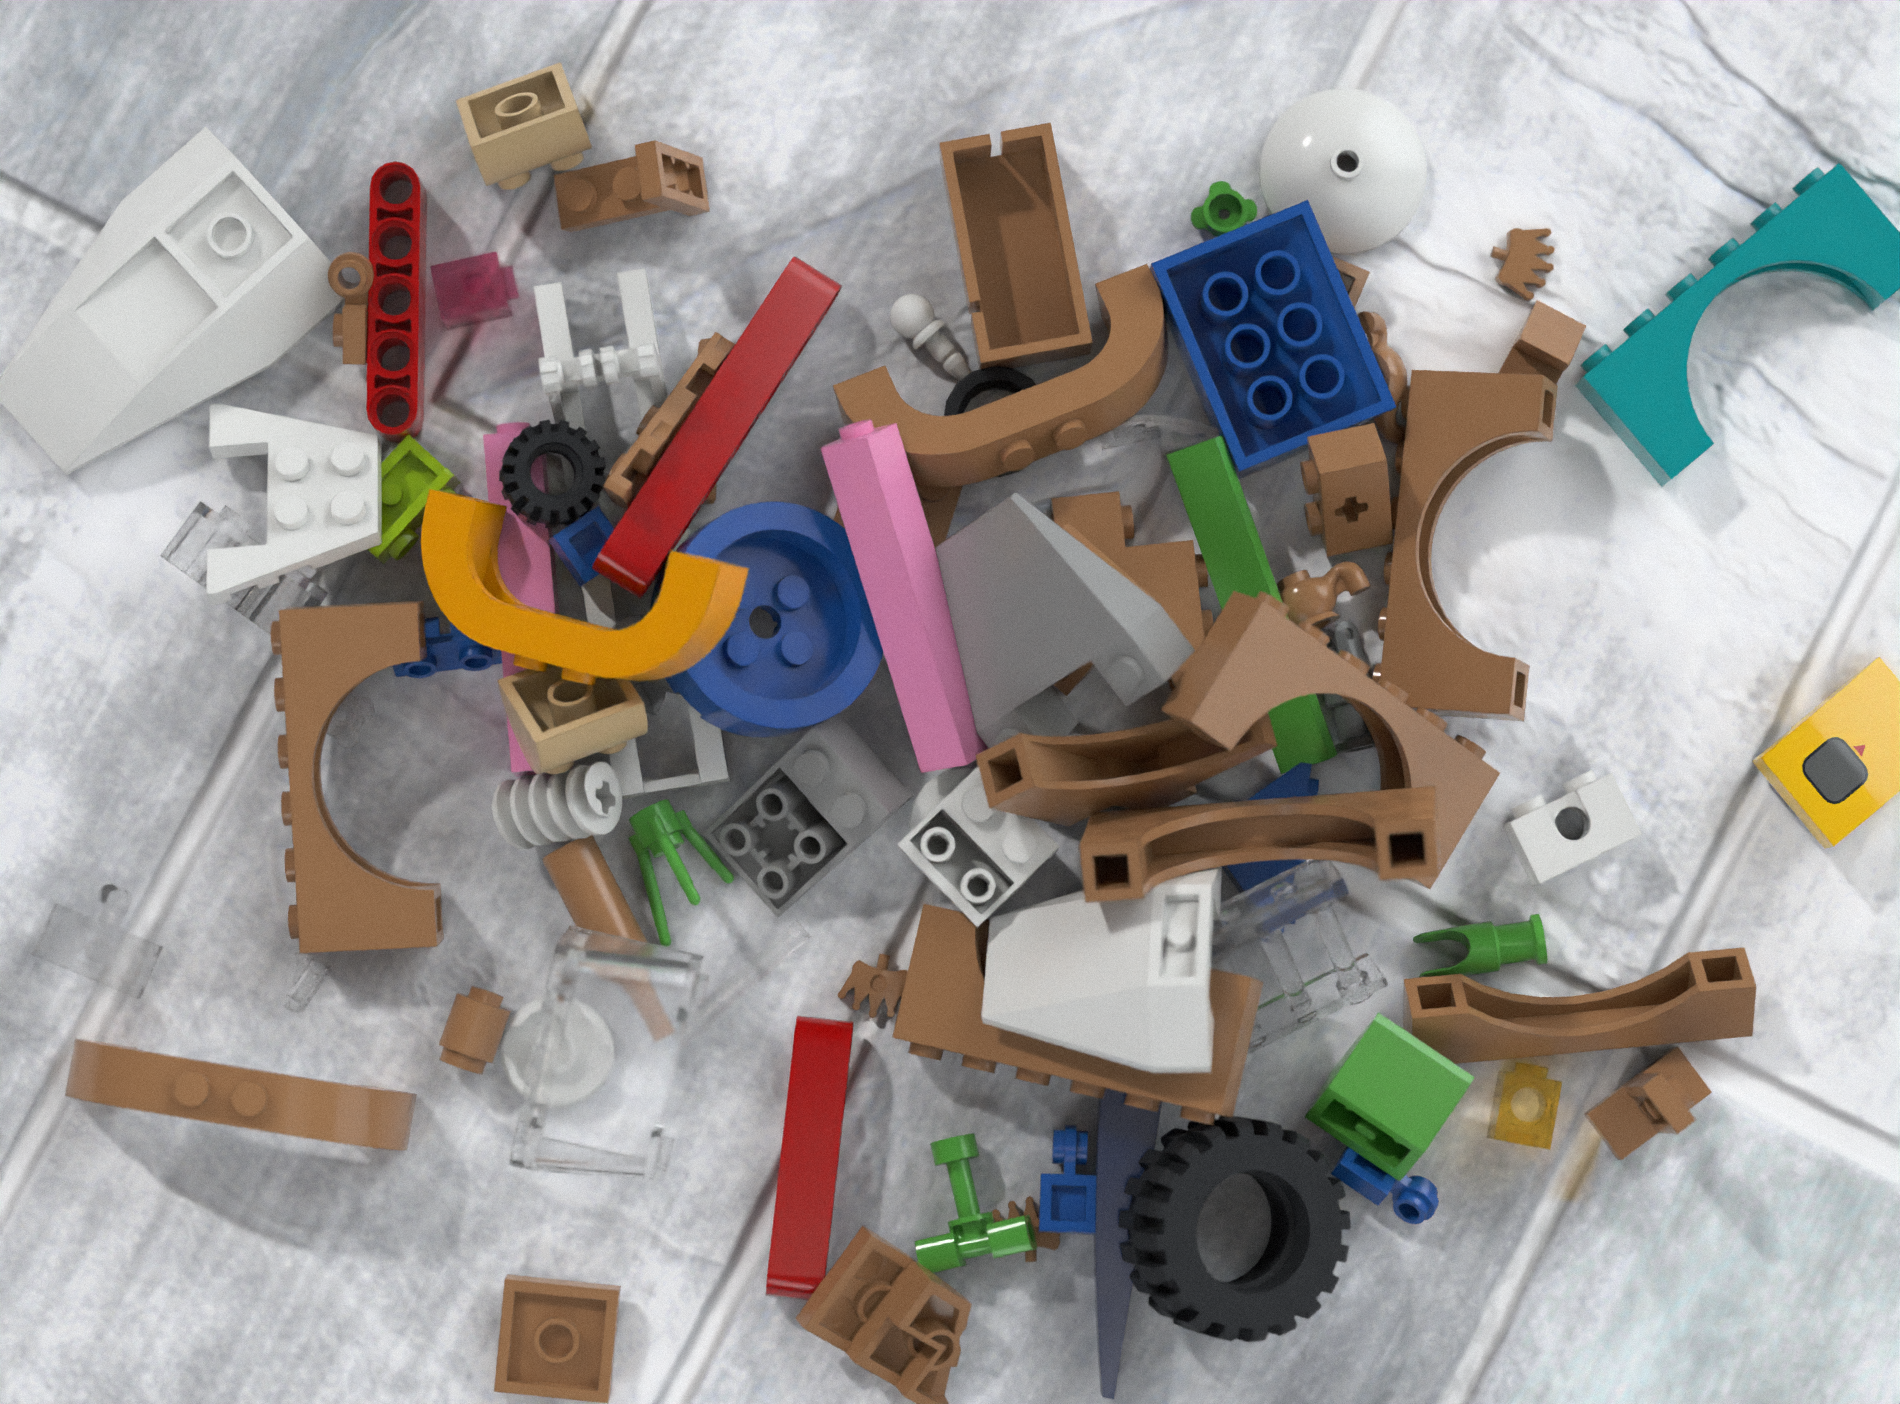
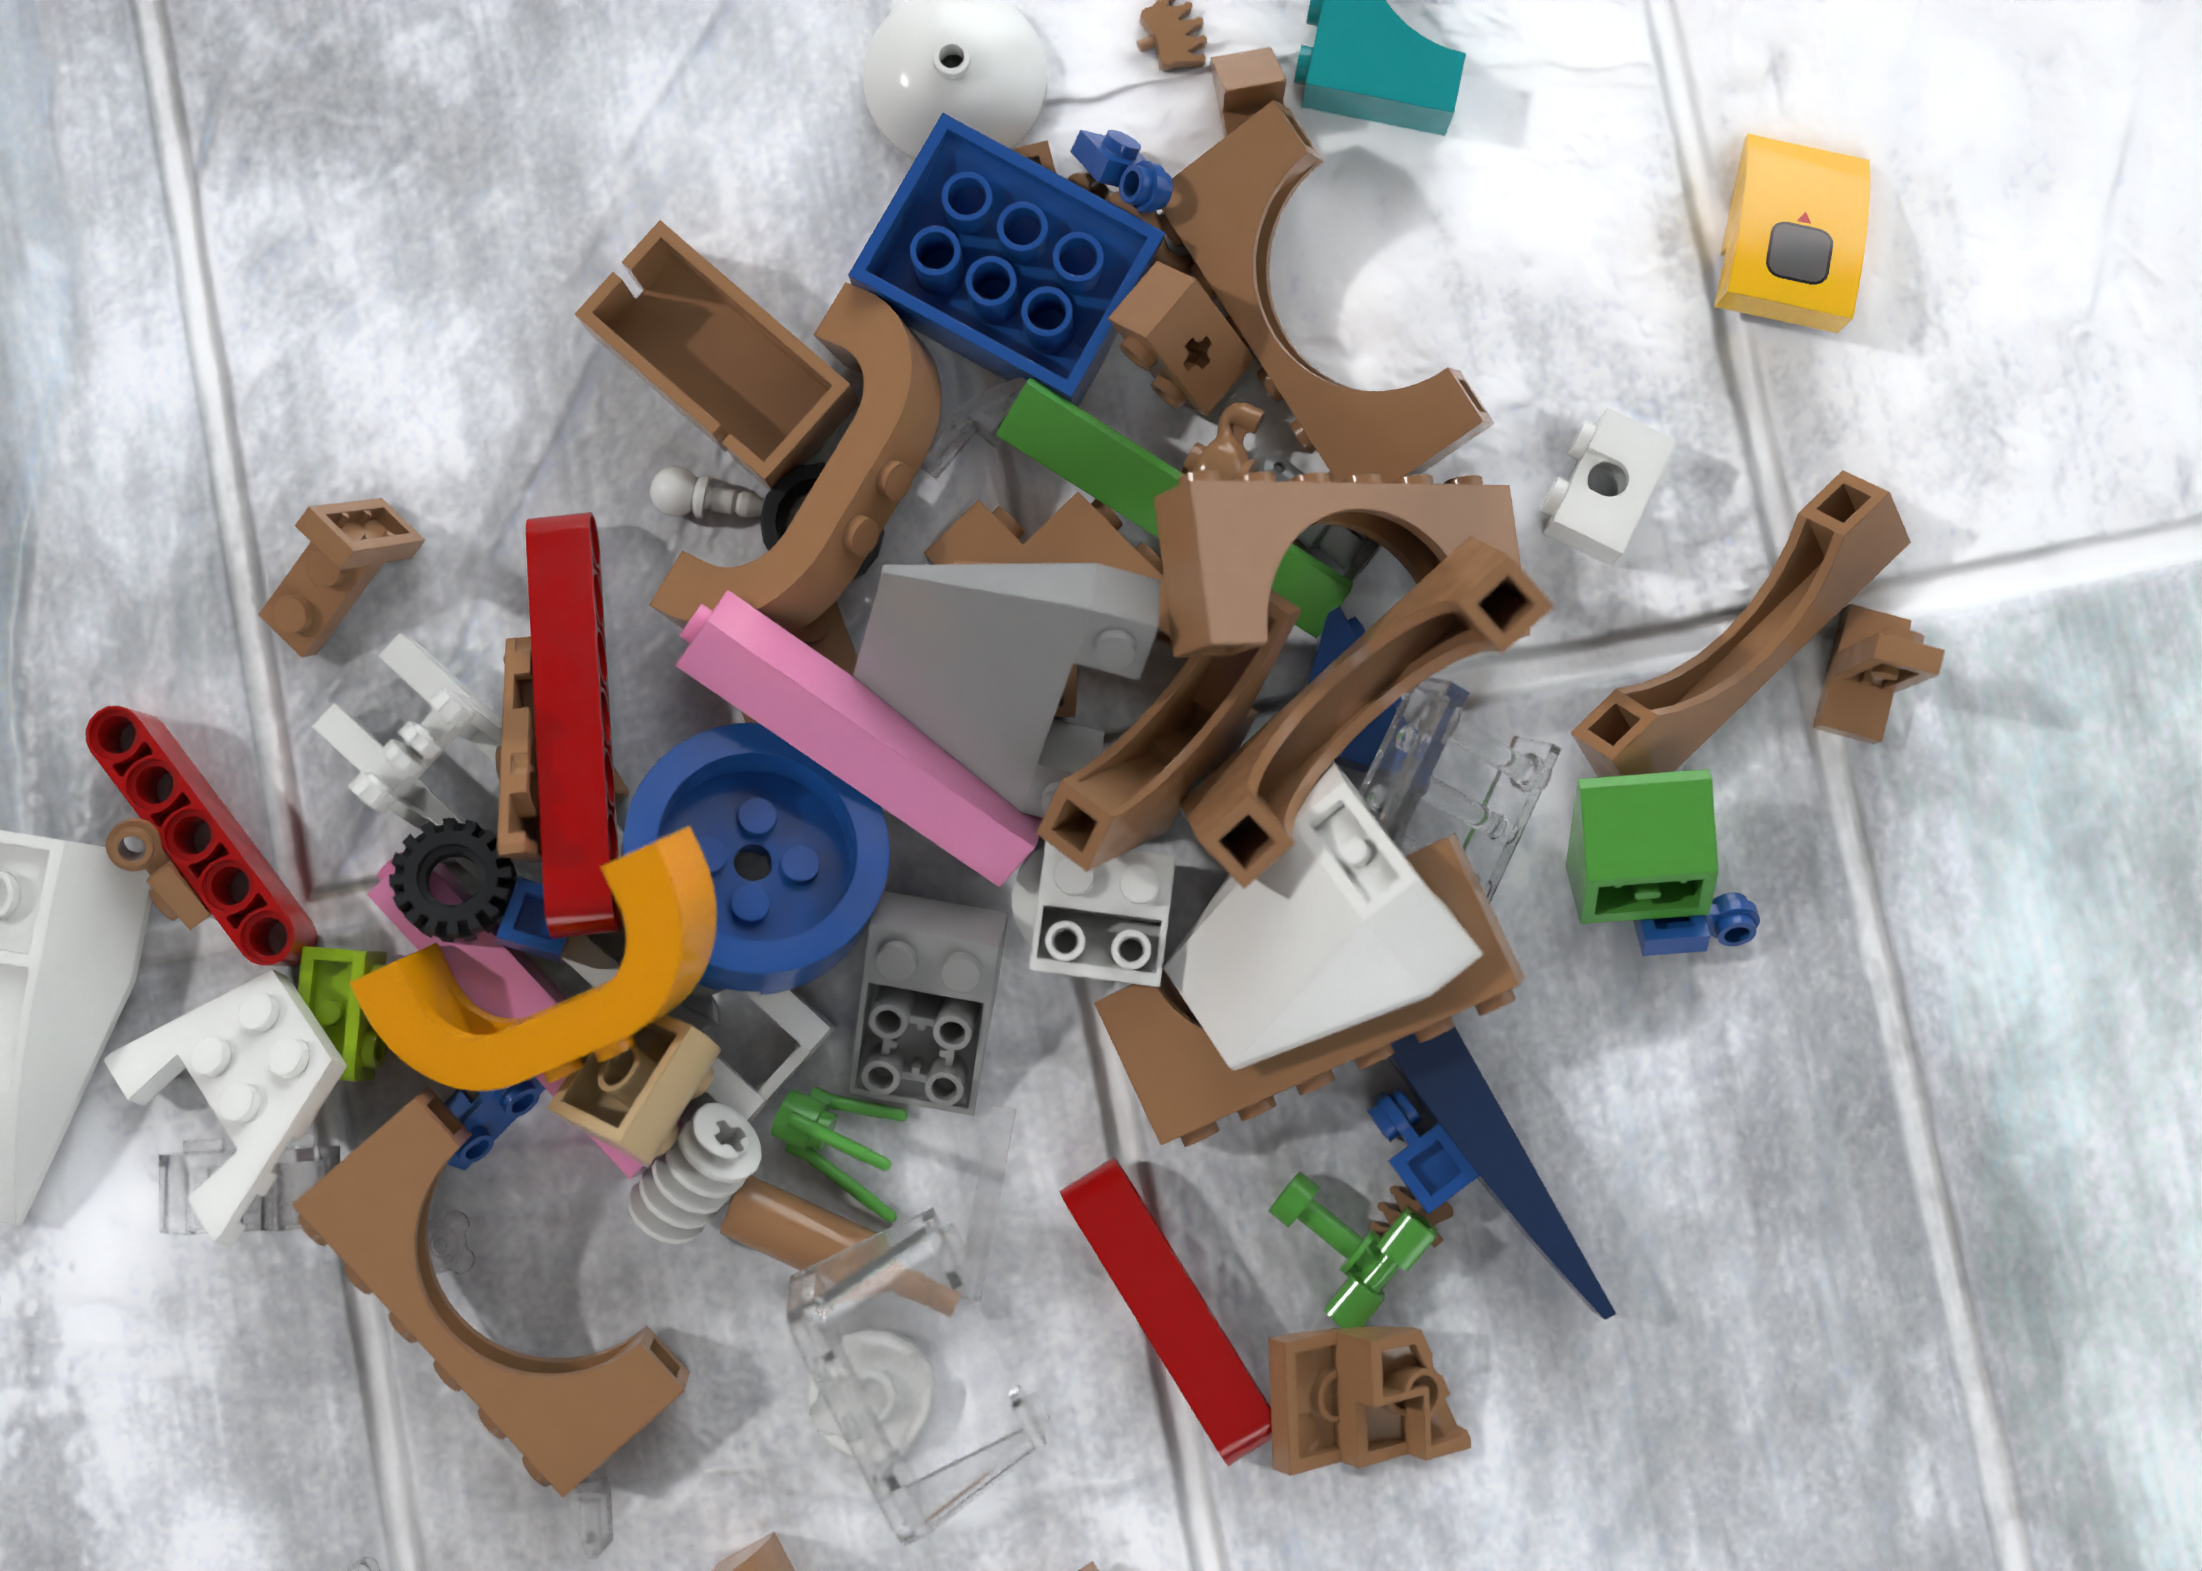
camera: 30 degrees left, 0 degrees up
clear pink brick [430,252,520,330] -> none
medium nougat brick [439,986,511,1074] -> none
tan brick [456,62,592,190] -> none
medium nougat piece [838,953,908,1018] -> none
black tyre [1118,1115,1351,1343] -> none
bright green plate [1191,181,1257,237] -> none
bright green piece [1413,914,1548,977] -> none
clear yellow brick [1487,1062,1562,1150] -> none
none -> blue plate [1070,129,1173,214]

